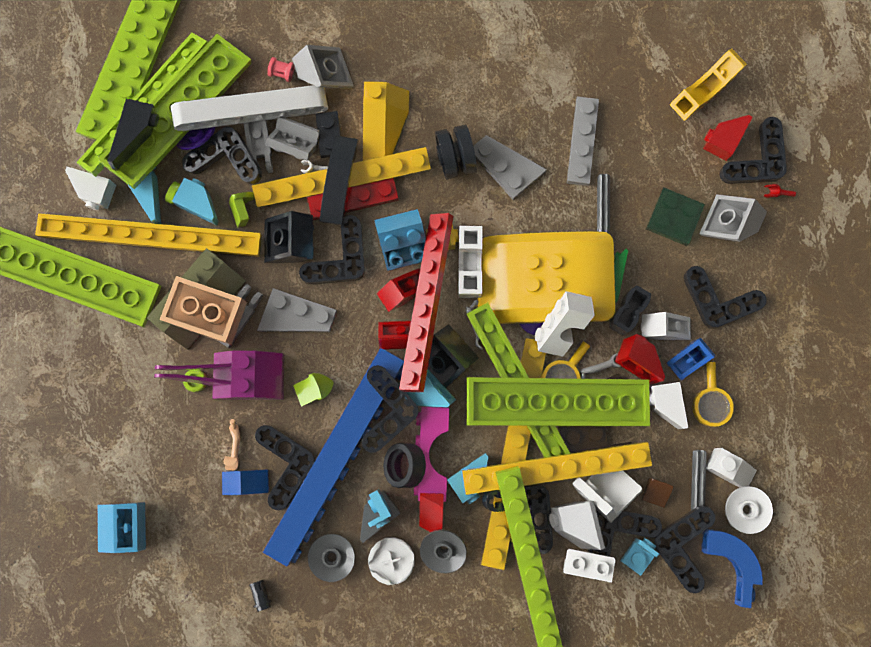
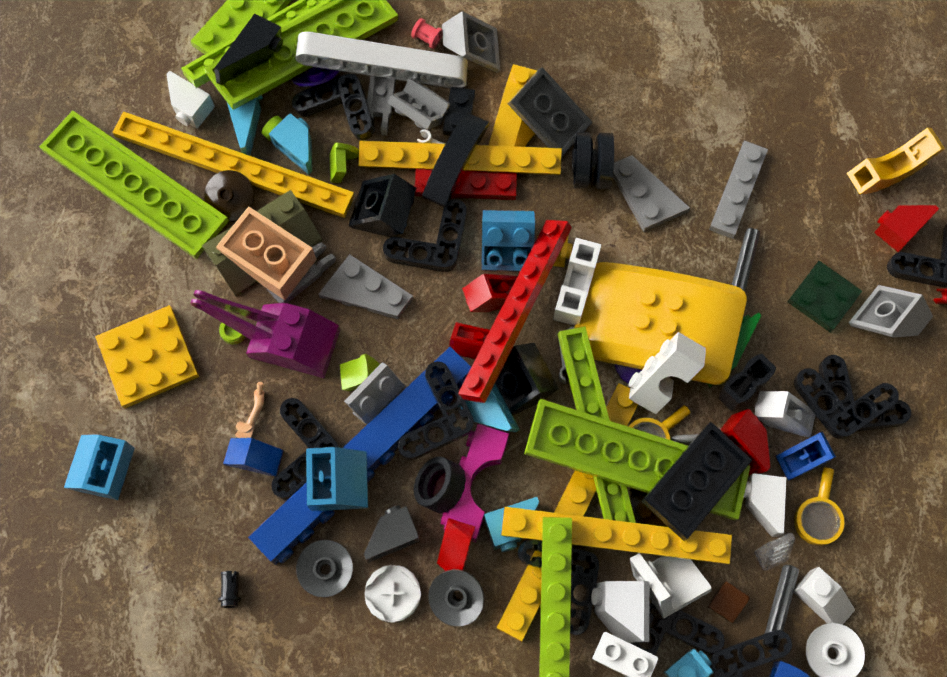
camera: 15 degrees right, 10 degrees down
medium azure bracket [368,489,392,529] -> none
none -> yellow plate [95,305,200,409]
none -> dark brown dish [204,170,254,221]
none -> dark azure slope [306,447,368,511]
none -> light grey bracket [344,362,405,424]
none -> dark grey tile [507,67,592,157]
none -> black tile [641,422,752,541]
none -> clear slope [754,533,795,571]
none -> black beam [794,368,899,439]

